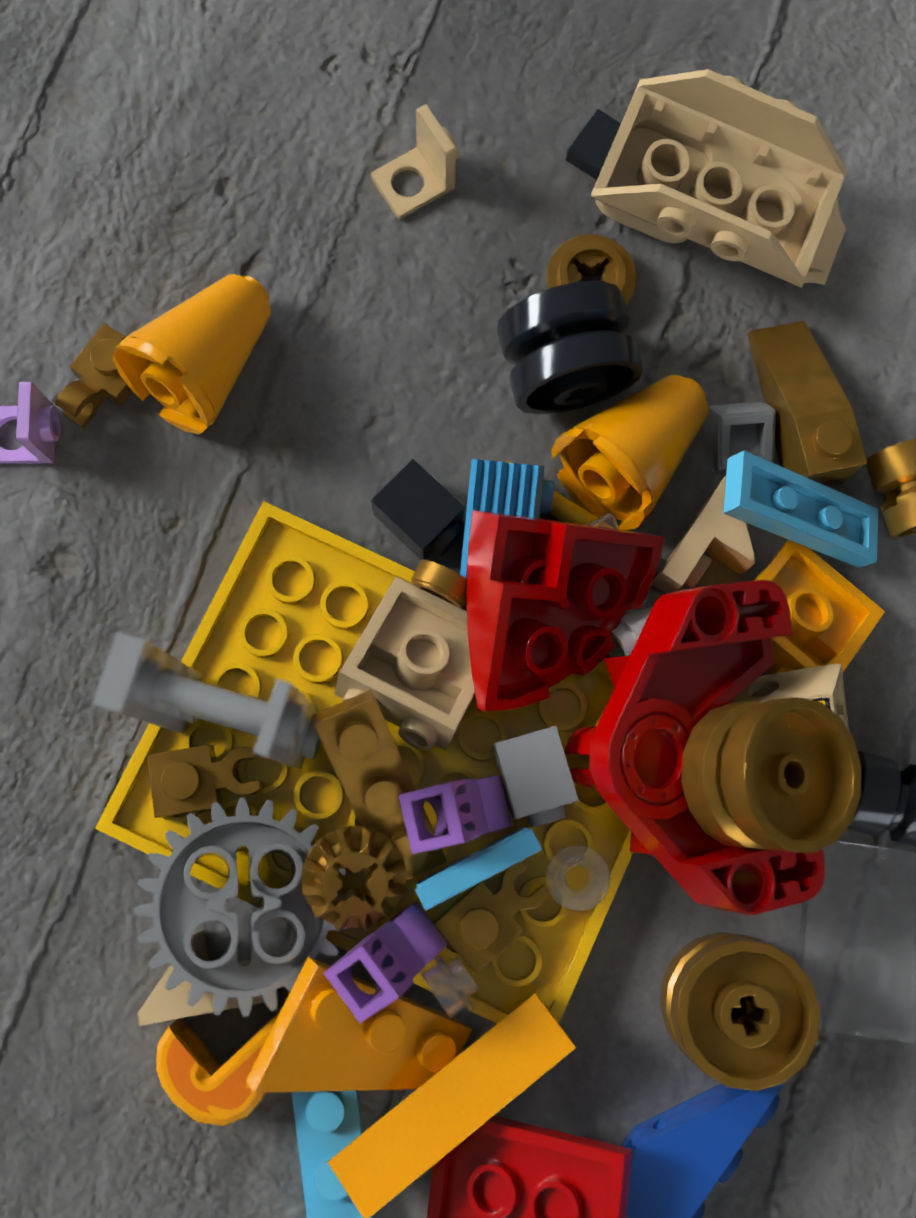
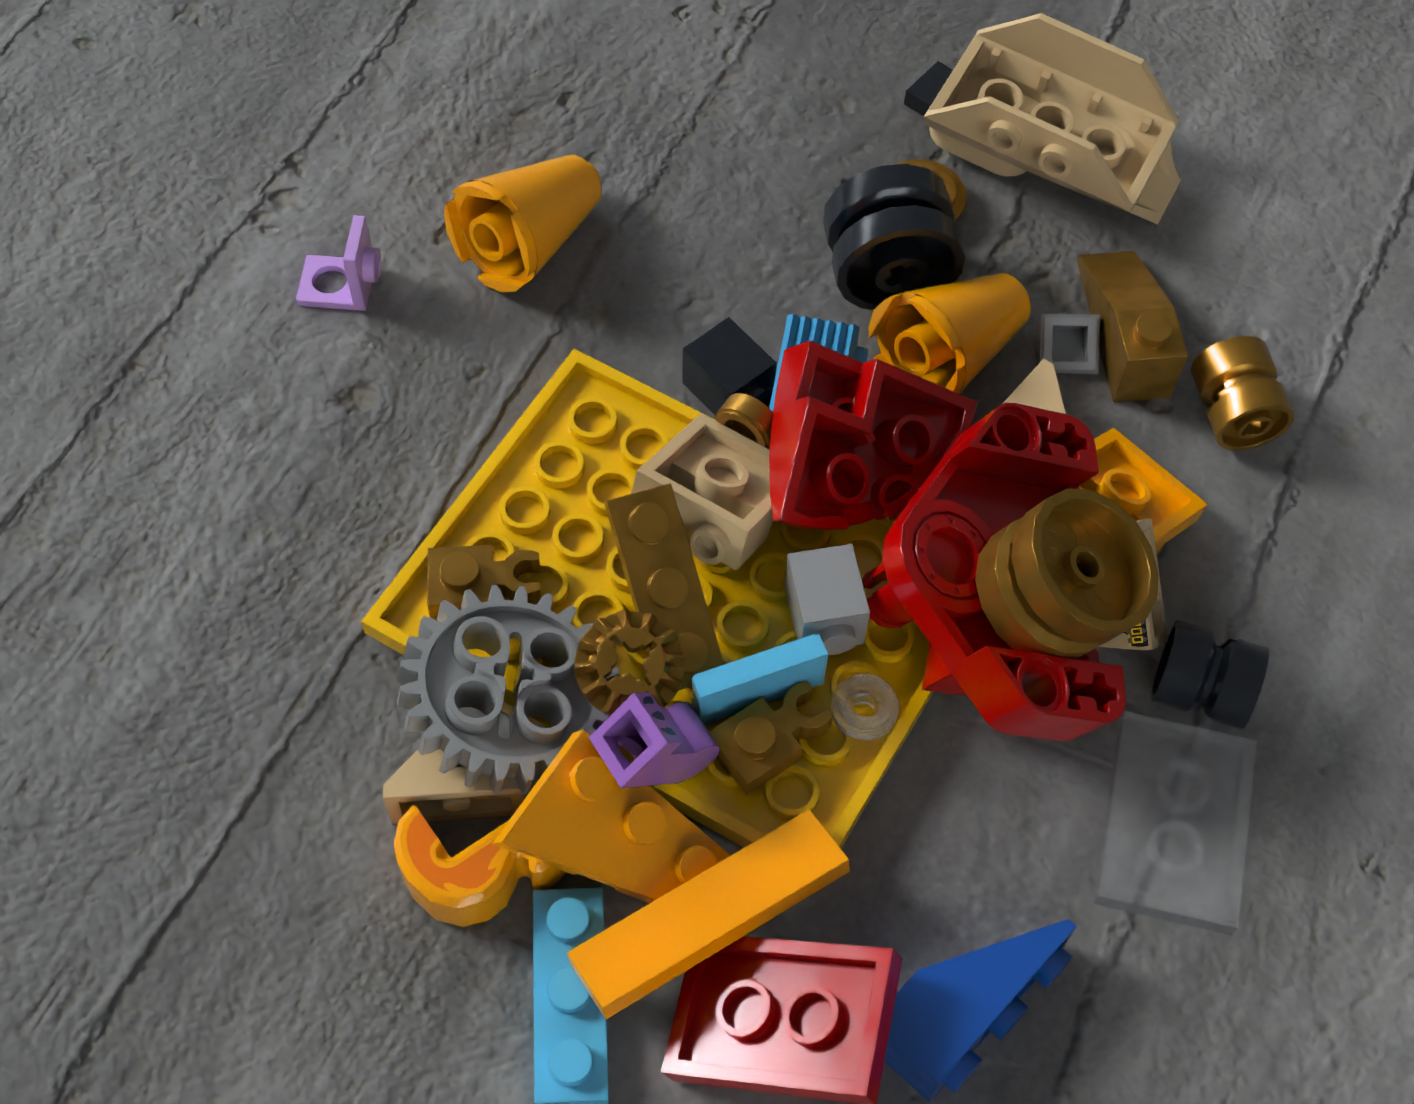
camera: 10 degrees right, 20 degrees down
pearl gold plate [55,323,133,428] -> none
light grey fence [92,632,321,769] -> none
tan bracket [371,104,459,220] -> none
medium lavender leg [399,775,512,854] -> none
clear plate [421,956,478,1019] -> none
pearl gold wheel [660,932,820,1091] -> none
medium azure plate [723,450,878,568] -> none

